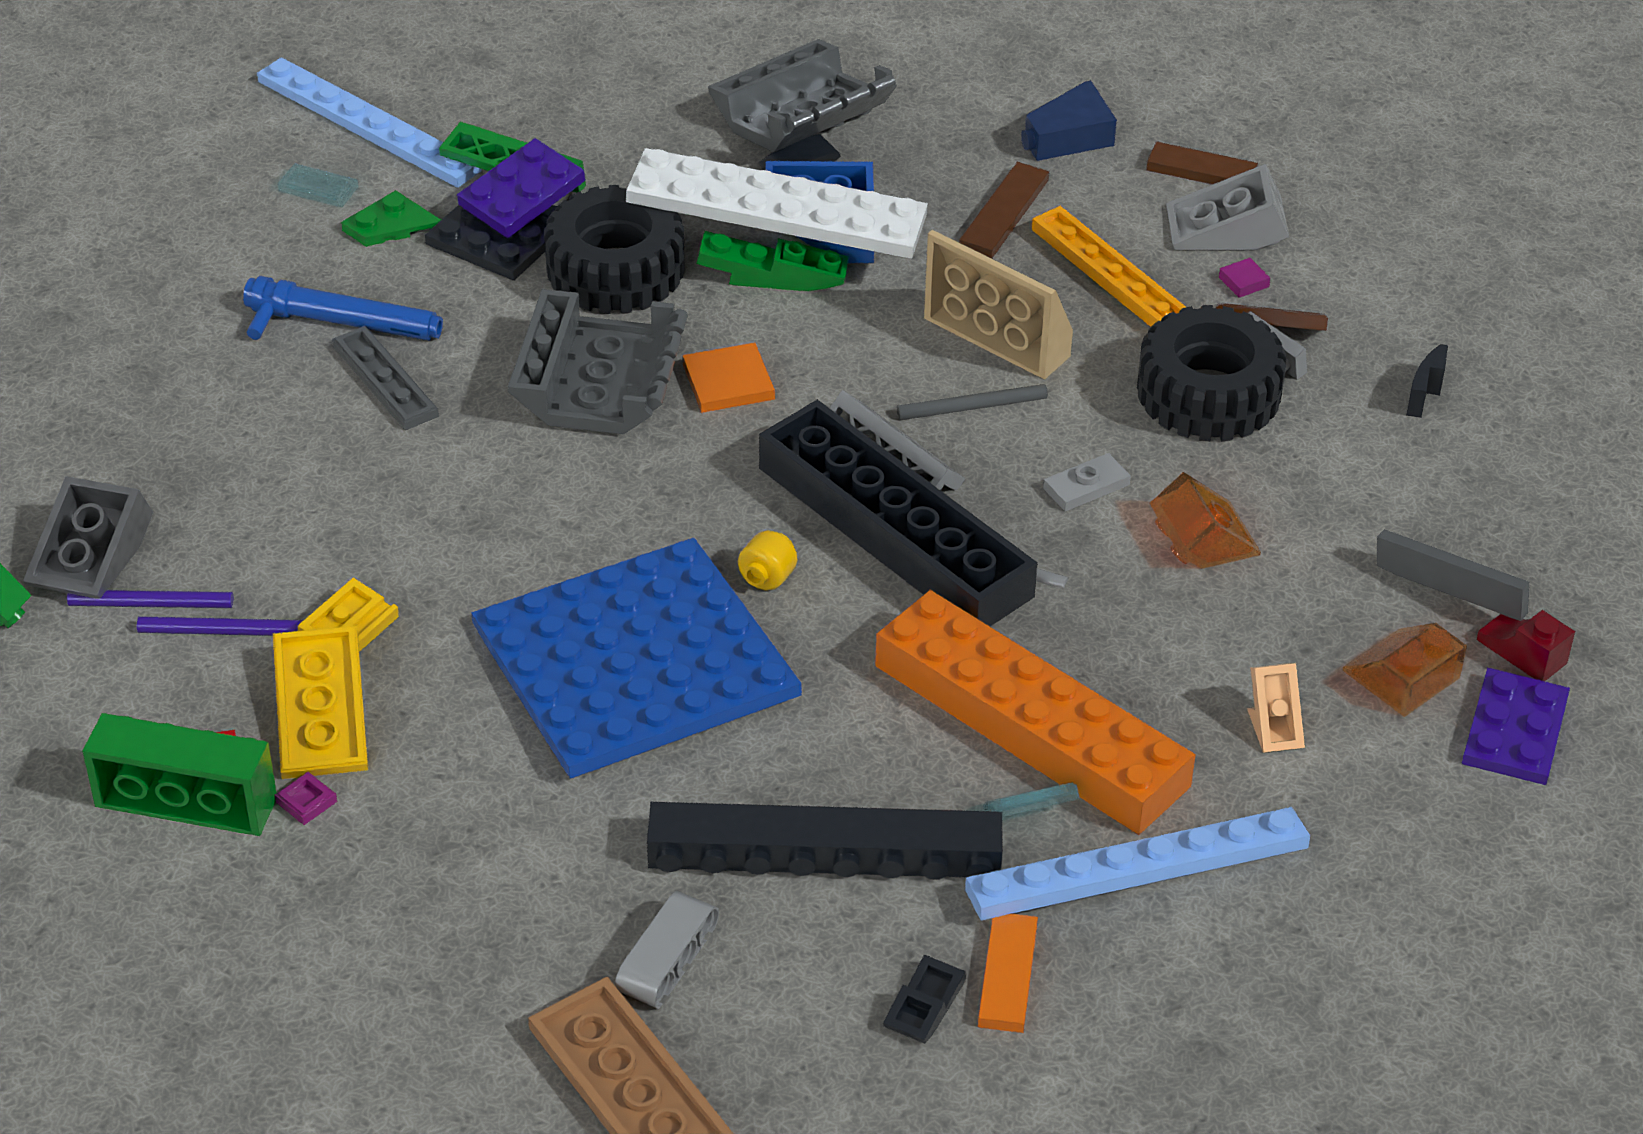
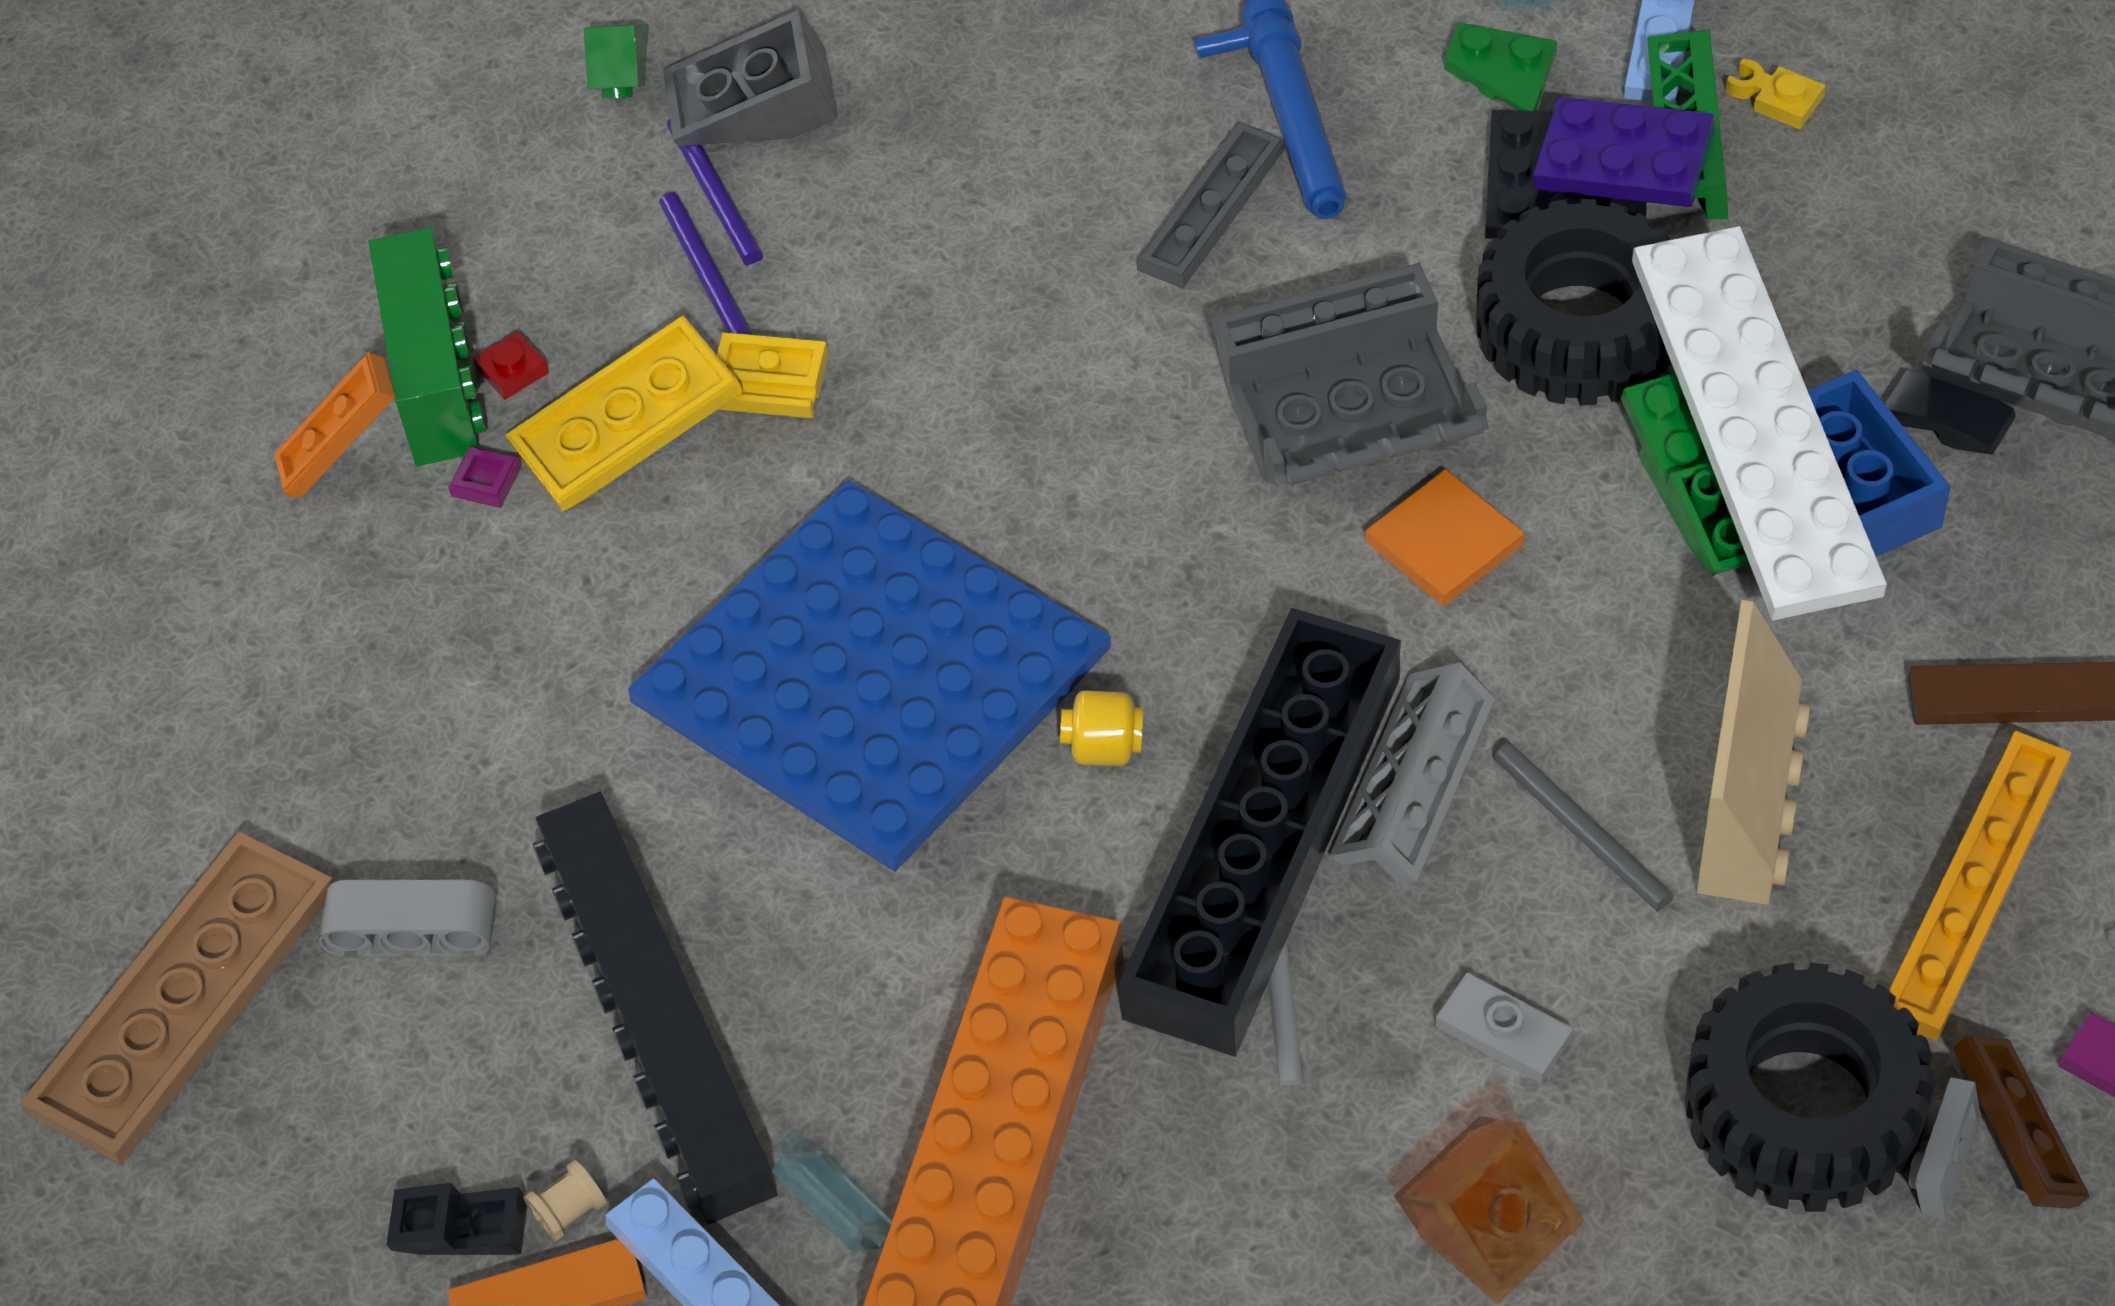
camera: 70 degrees right, 10 degrees up
none -> orange tile [274,352,395,498]
none -> tan bush [523,1160,607,1242]
none -> yellow plate [1725,59,1826,130]

